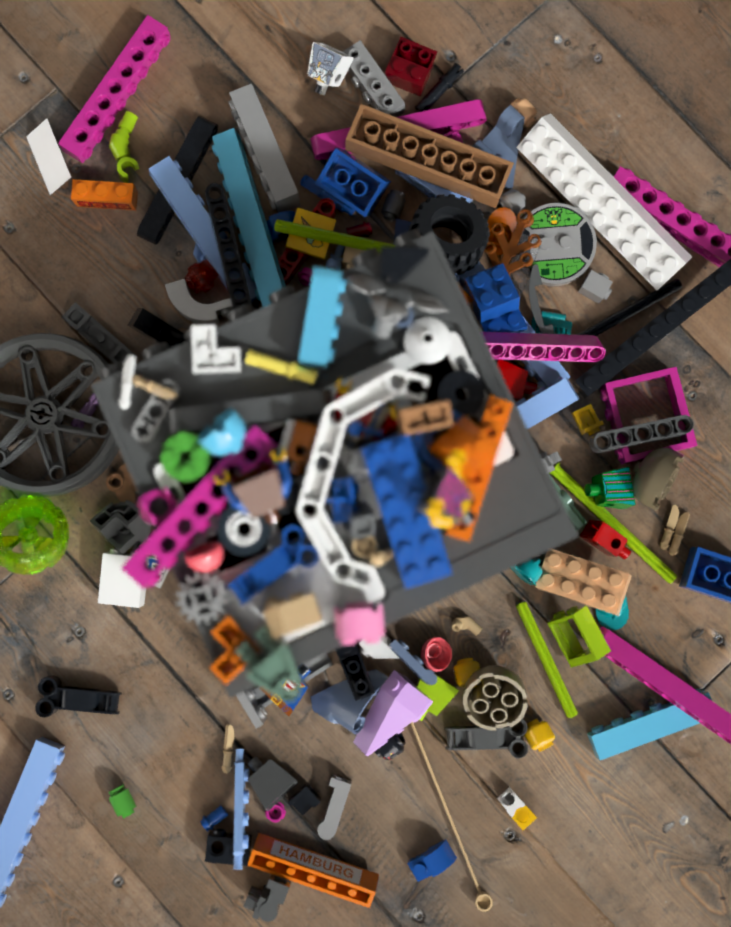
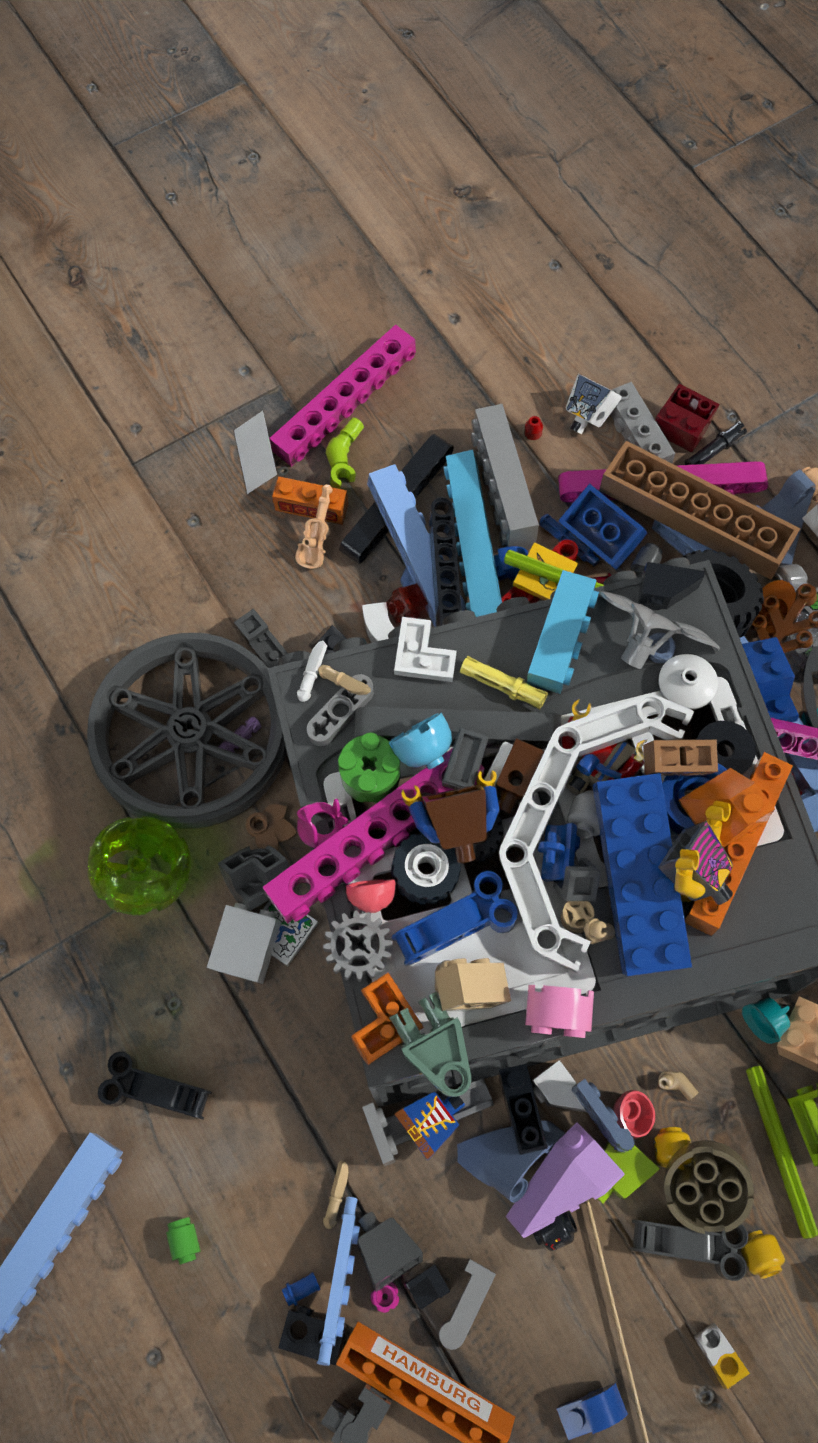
camera: 15 degrees right, 15 degrees down
none -> light nougat piece [295,484,333,569]
none -> dark grey tile [442,727,489,790]
none -> red hose [524,416,543,440]

